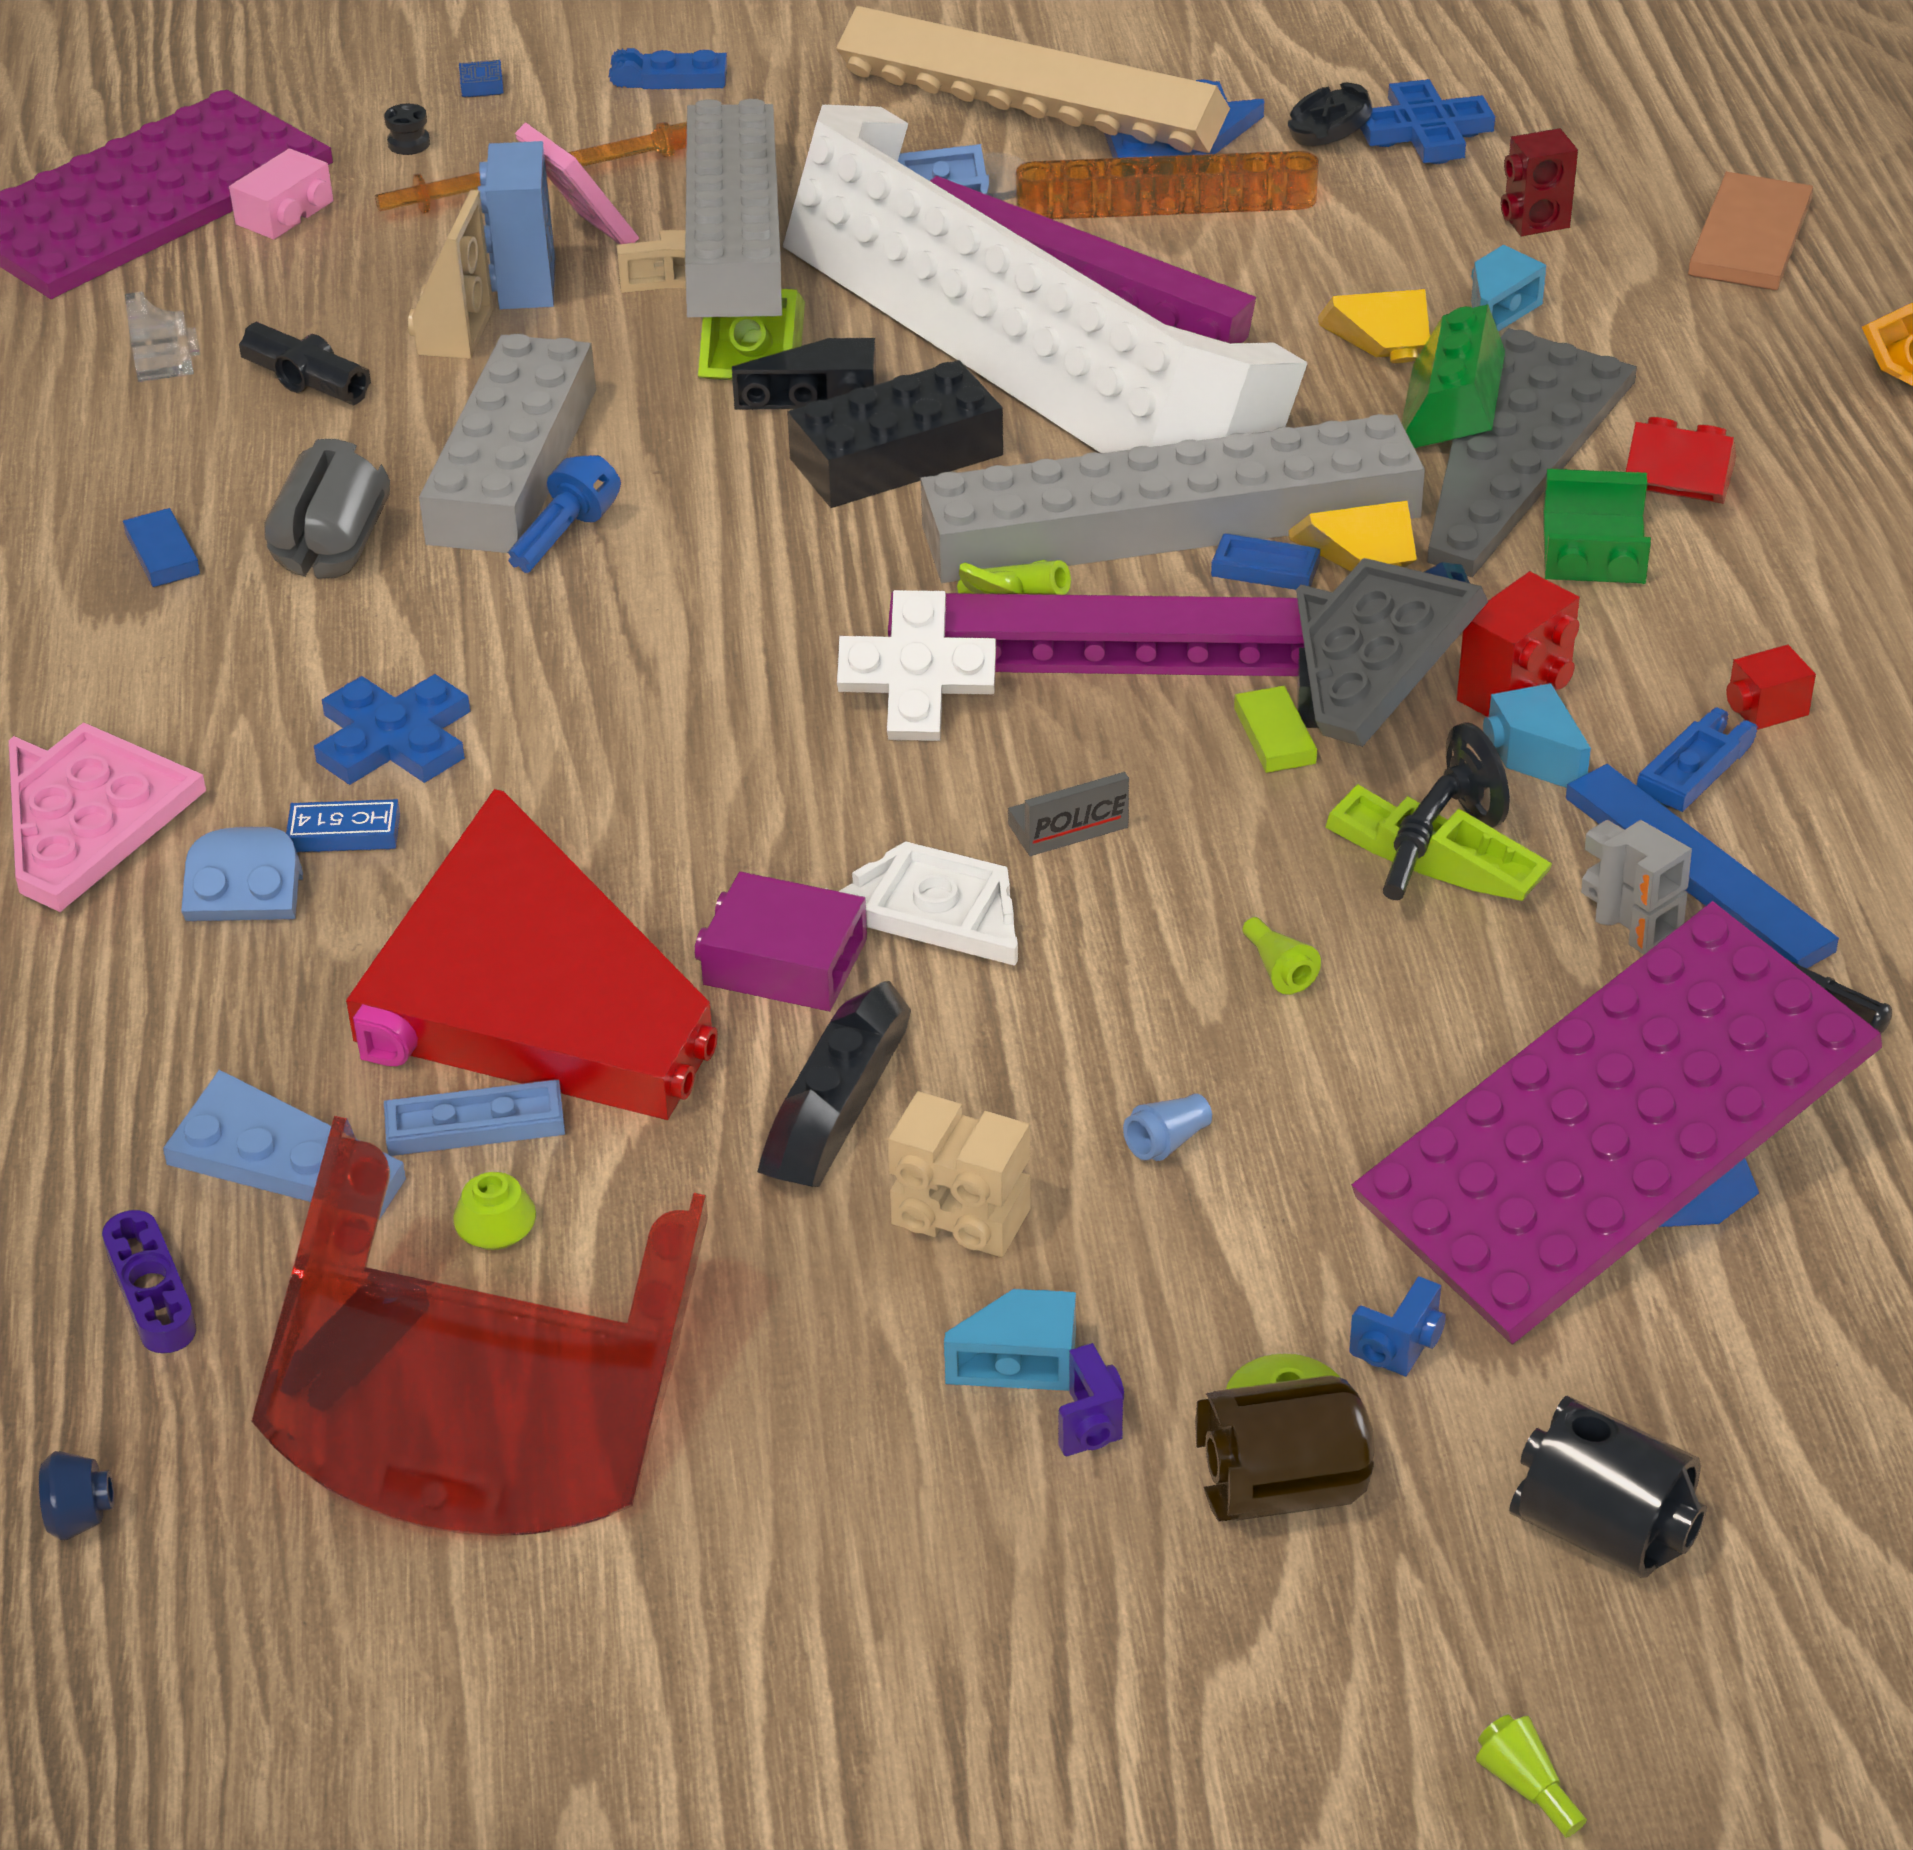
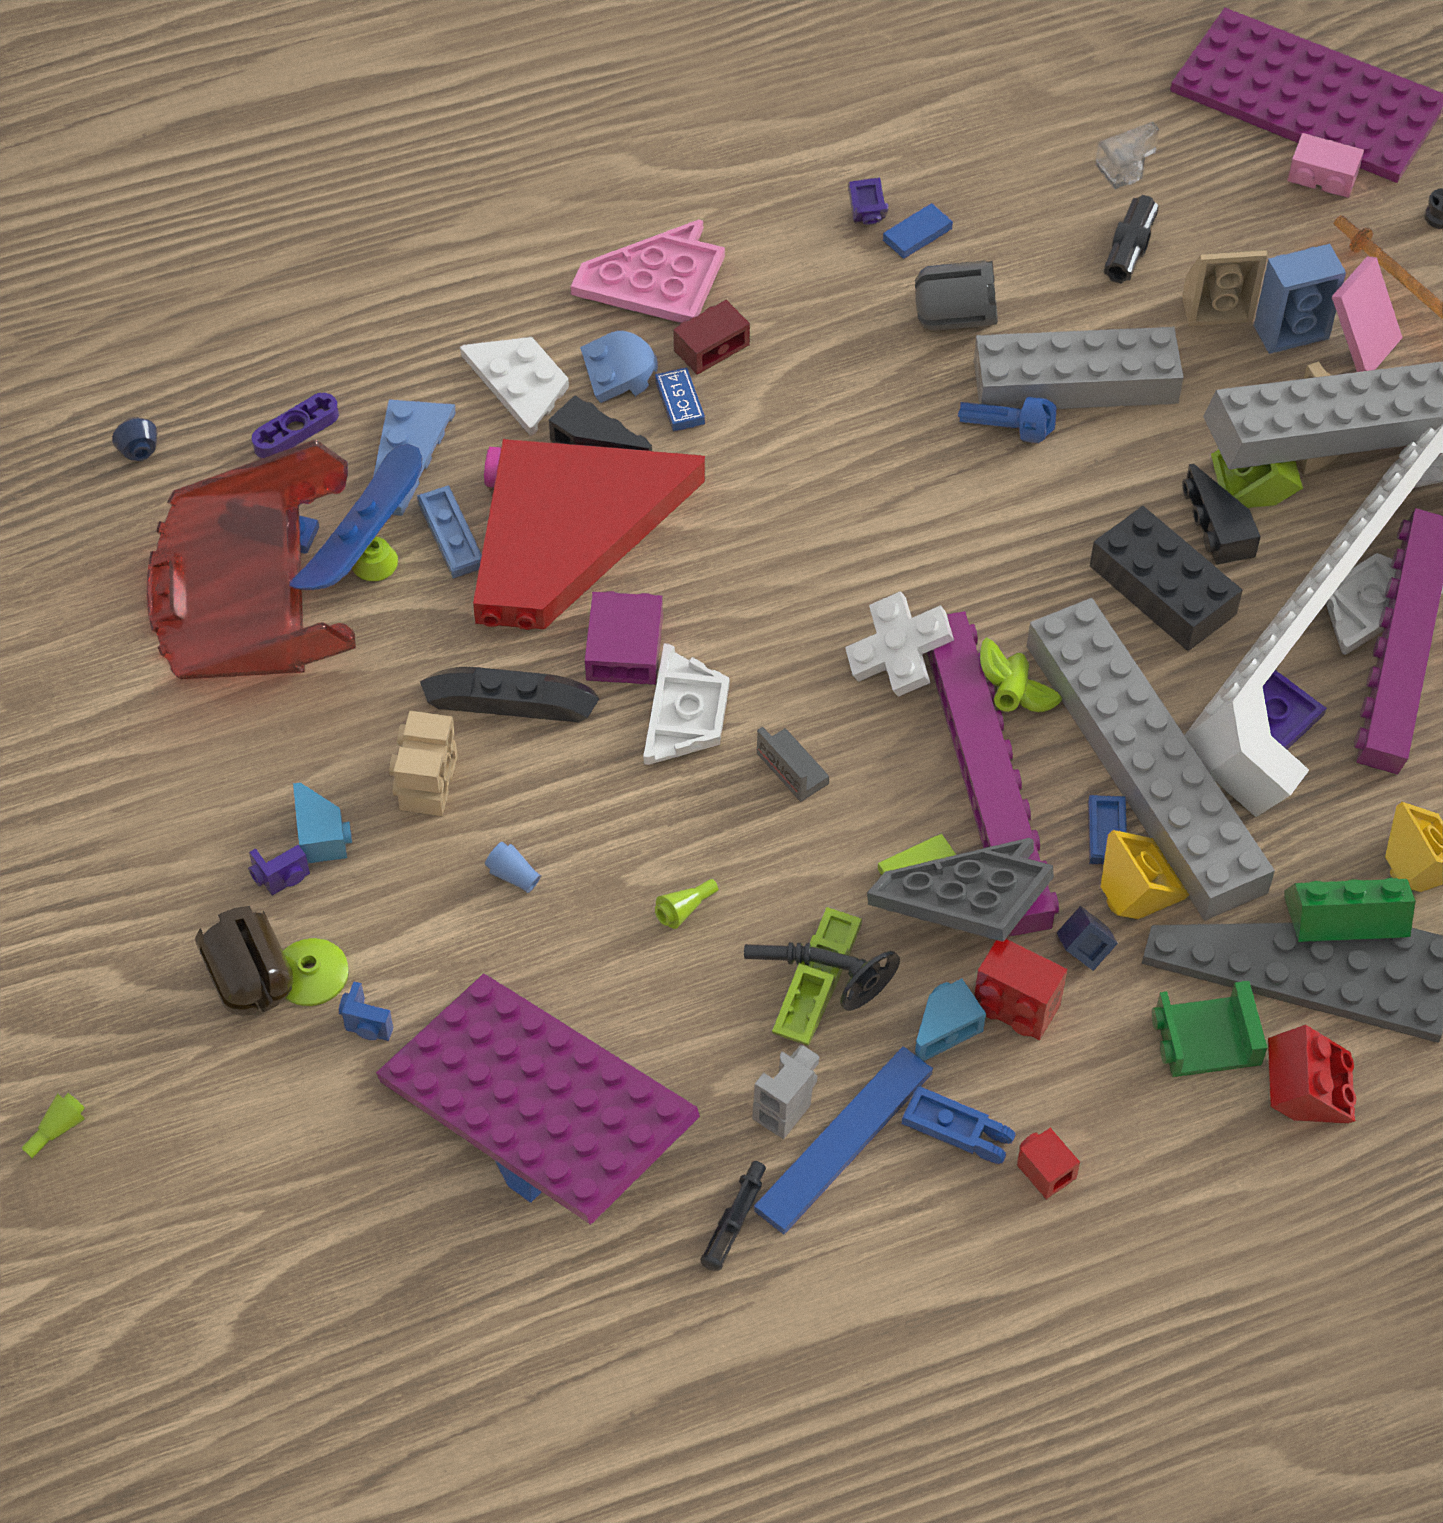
camera: 75 degrees right, 15 degrees up
blue plate [314,674,471,785] -> none
black cylinder [1509,1396,1707,1578] -> none
none -> blue piece [289,444,422,590]
none -> white wing [460,337,569,436]
none -> black slope [549,395,652,451]
none -> dark red brick [673,299,750,375]
none -> dark purple bracket [848,178,889,225]

